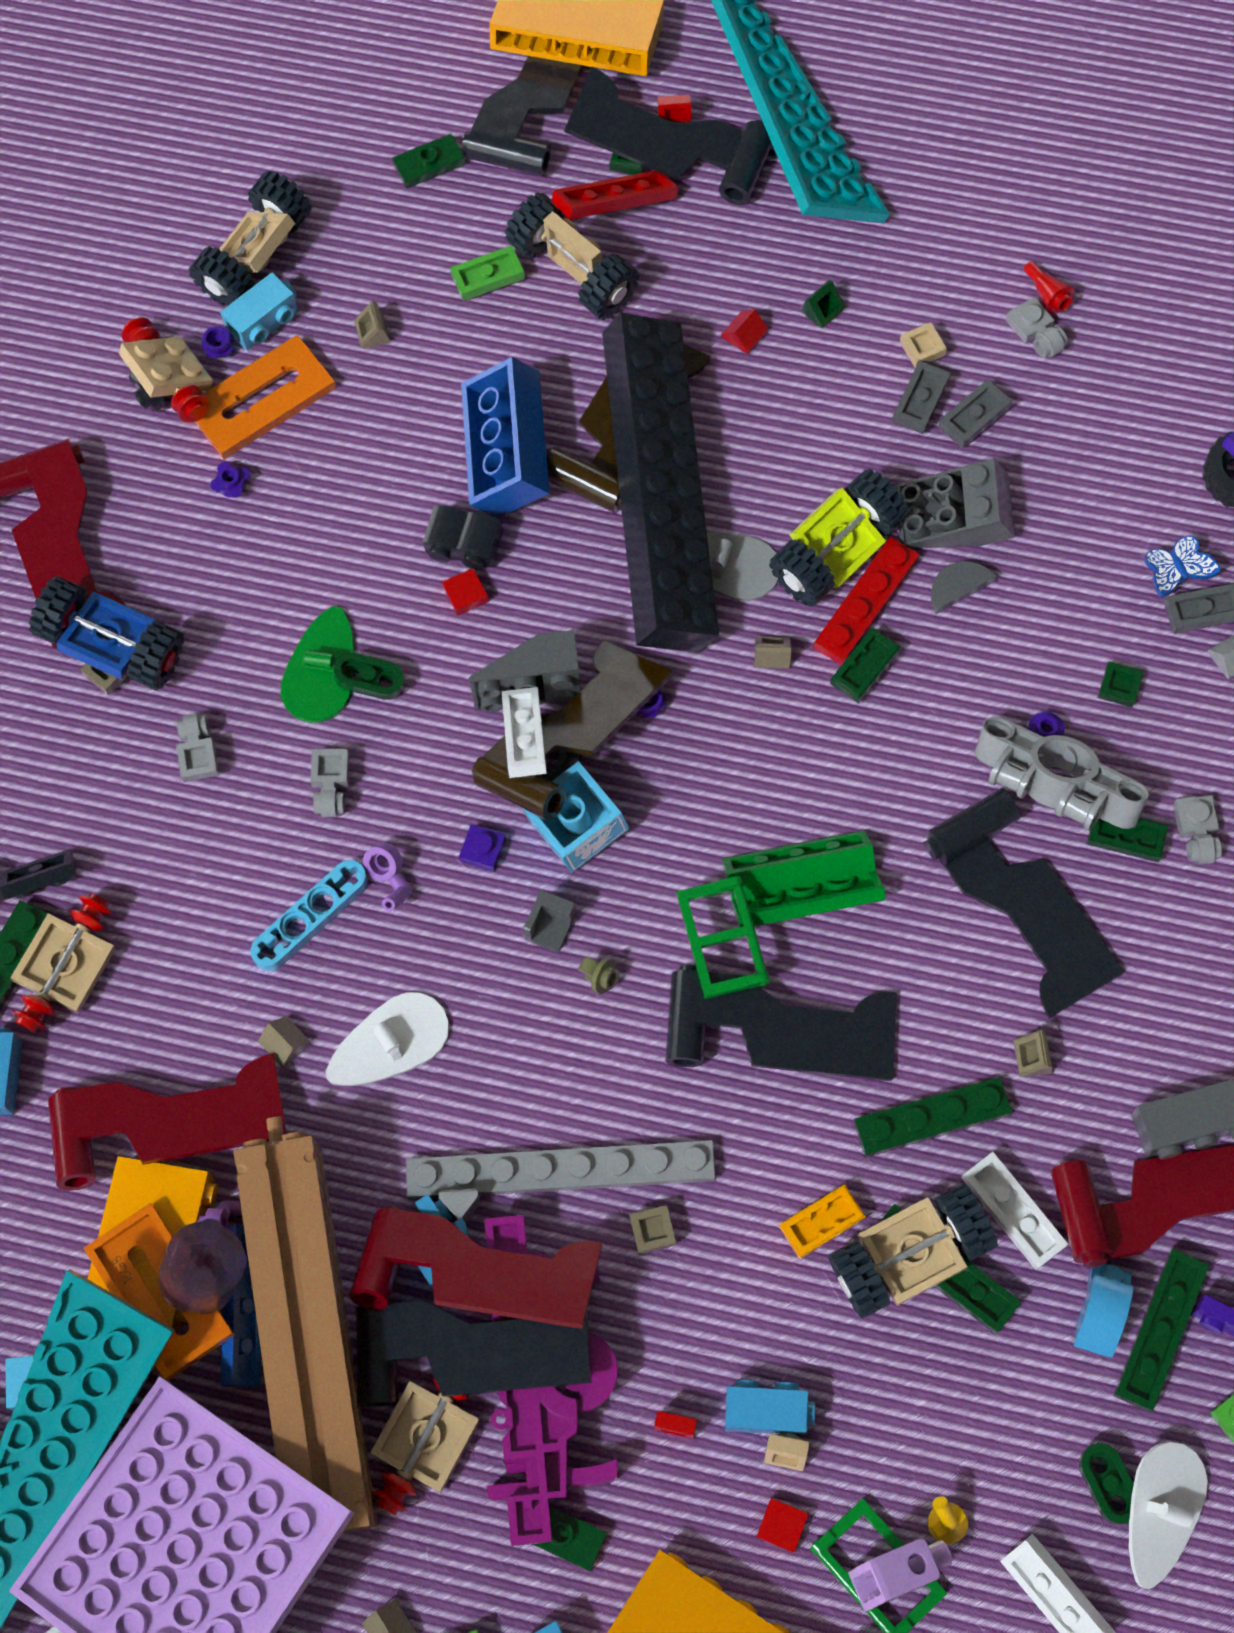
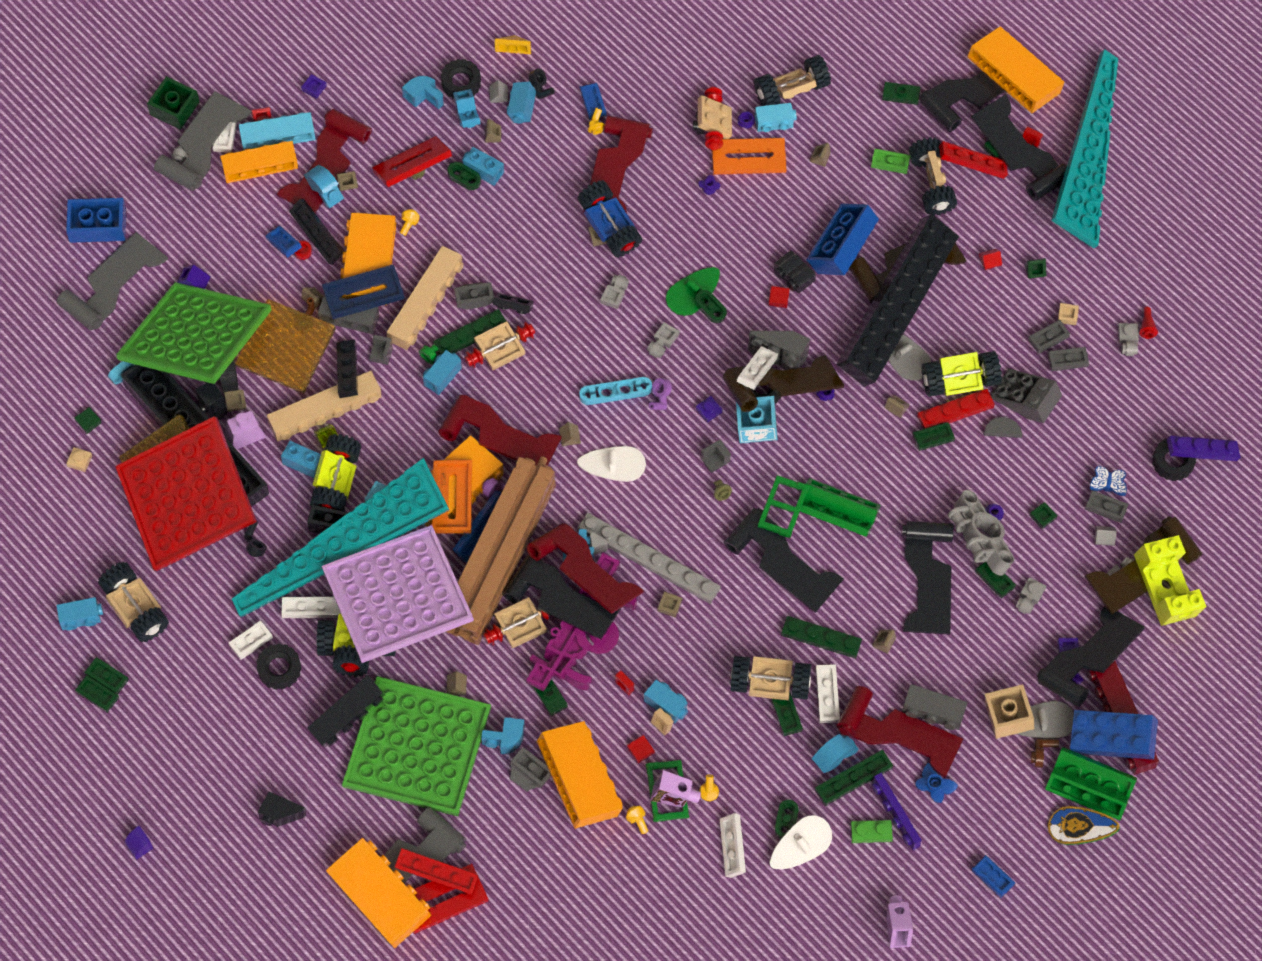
camera: 30 degrees right, 5 degrees down
clear purple brick [158,1219,247,1315] -> none
light orange plate [779,1184,866,1260] -> none

